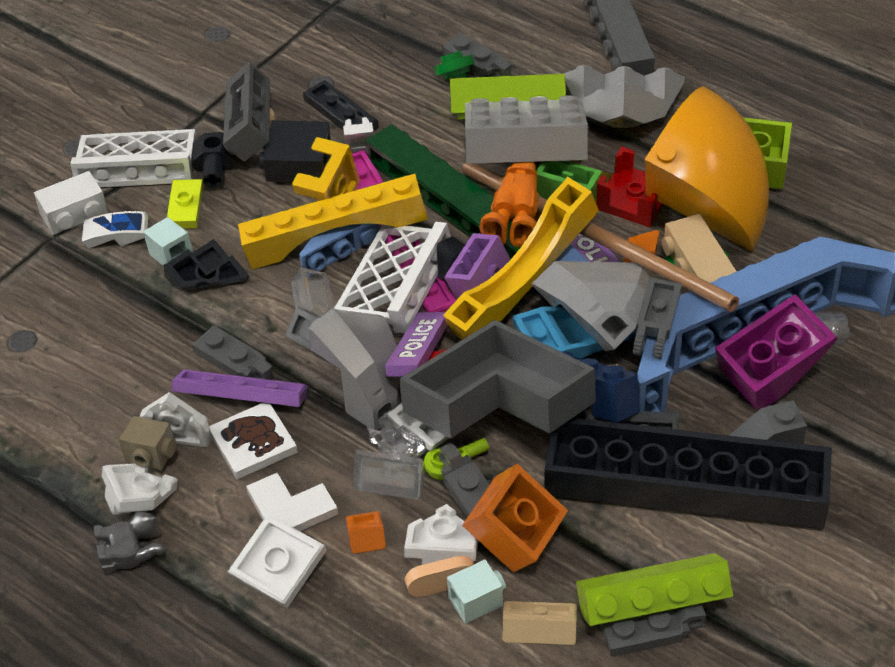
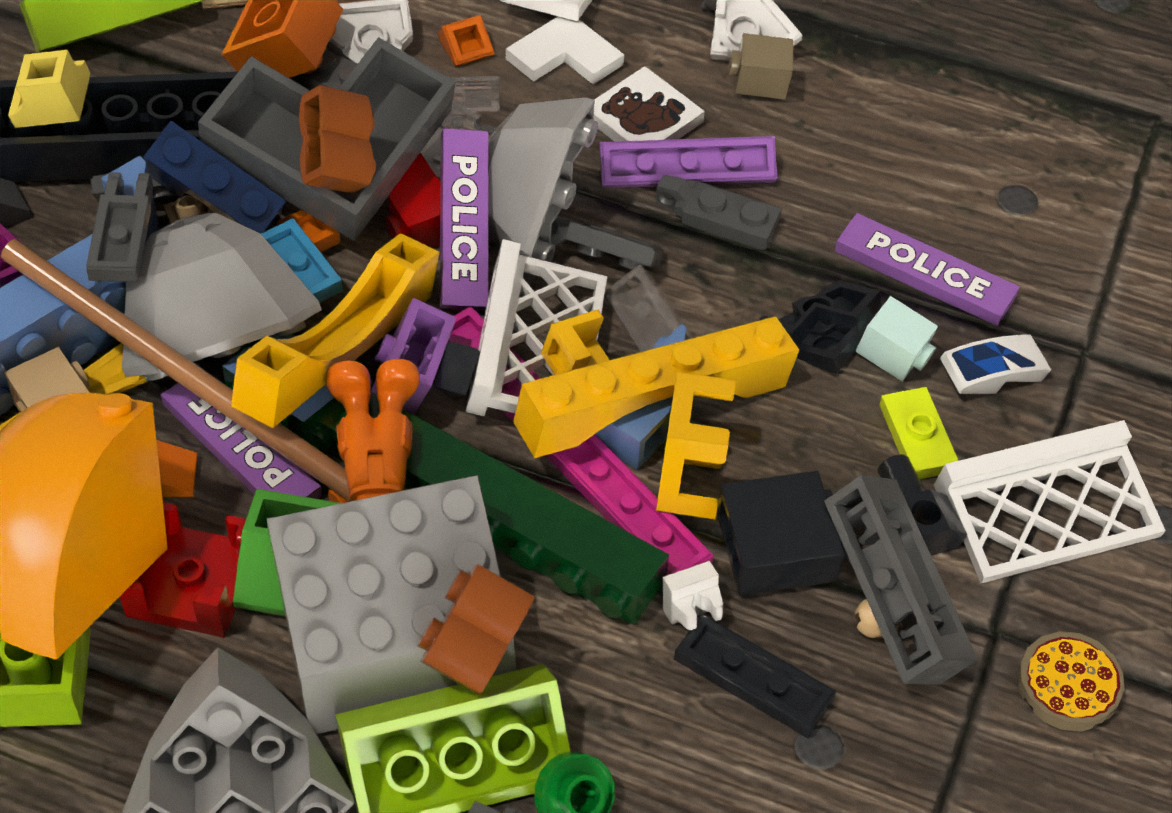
camera: 160 degrees right, 5 degrees up
white brick [34,171,108,235] -> none
white plate [140,392,211,447] -> none
none -> light yellow brick [8,50,91,128]
none -> dark orange brick [299,85,376,194]
none -> dark orange brick [417,564,535,694]
none -> yellow panel [541,310,609,375]
none -> medium lavender tile [835,213,1020,326]
none -> tile [1017,631,1125,732]

